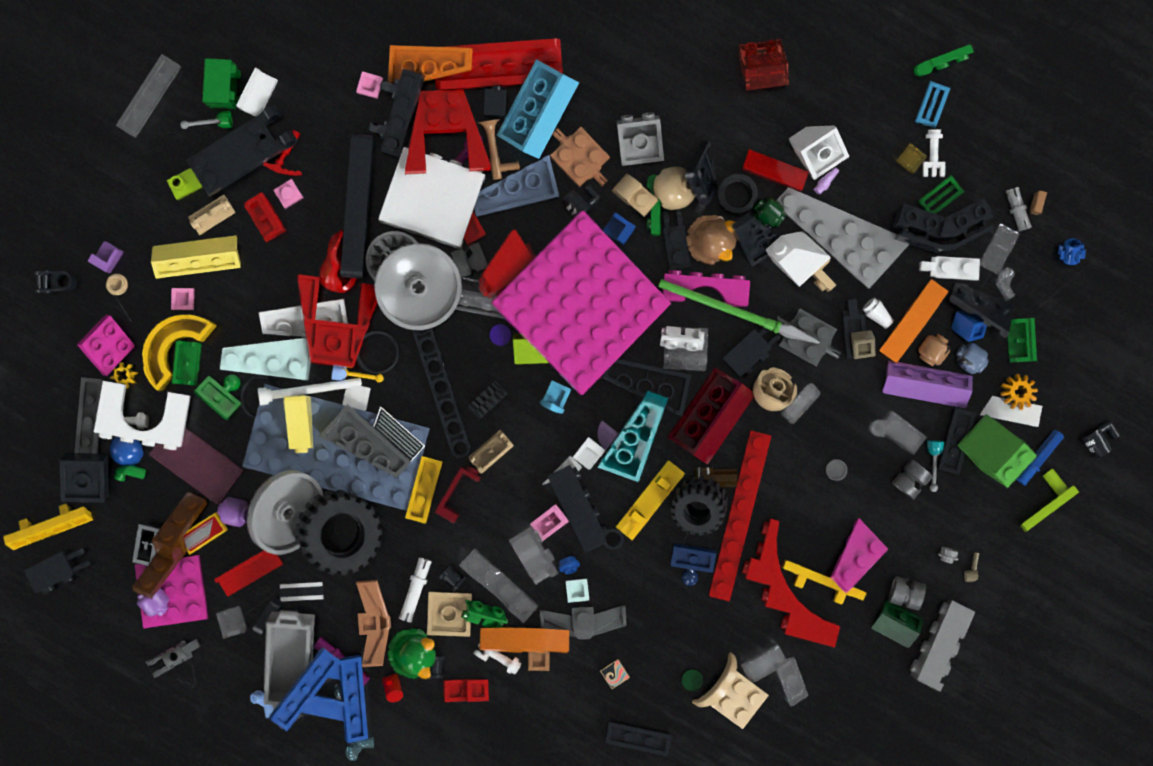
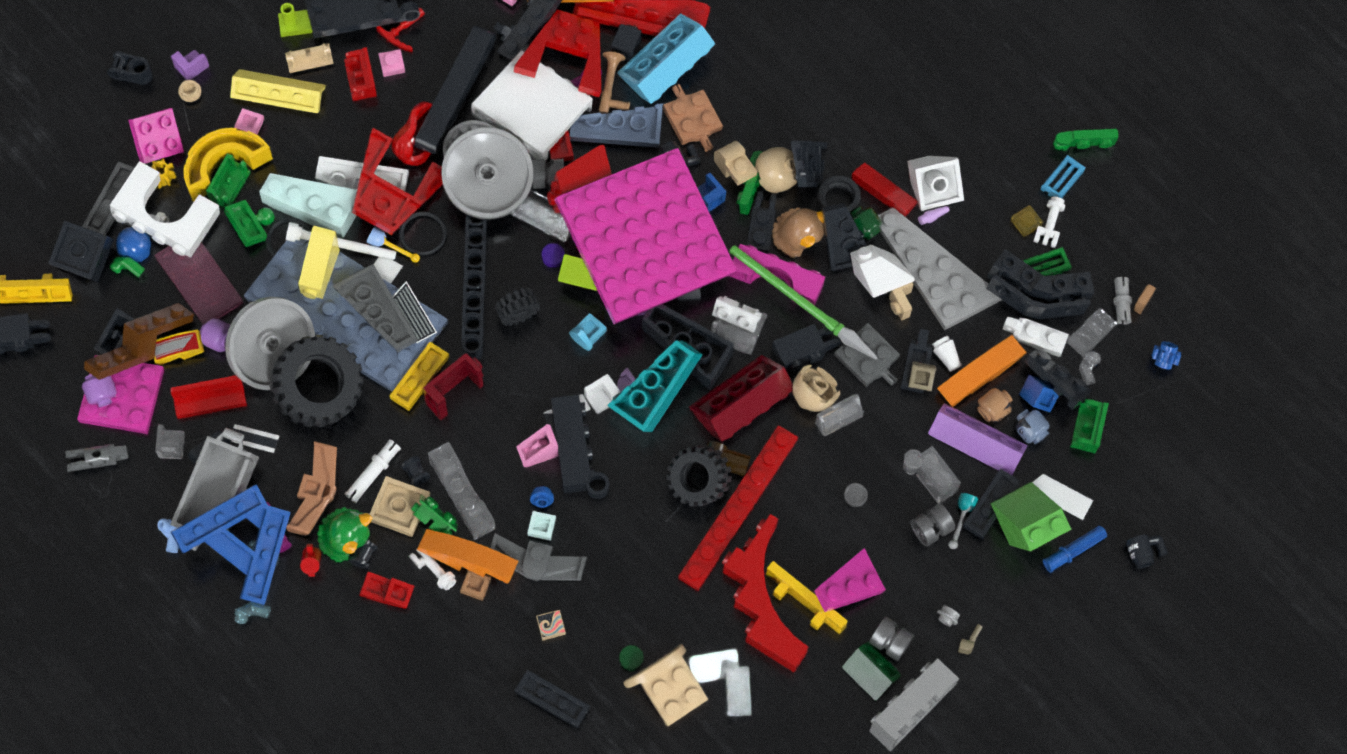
camera: 15 degrees right, 20 degrees down
tan hinge [468,429,514,474] -> none
clear hinge [509,527,559,585] -> none
light grey plate [616,112,664,166] -> none
yellow hinge [616,460,685,540] -> none
dark blue plate [671,543,716,586] -> none
clear red slope [739,39,789,90] -> none
light orange gear [1000,374,1038,410] -> none
lime piece [1020,469,1079,532] -> none

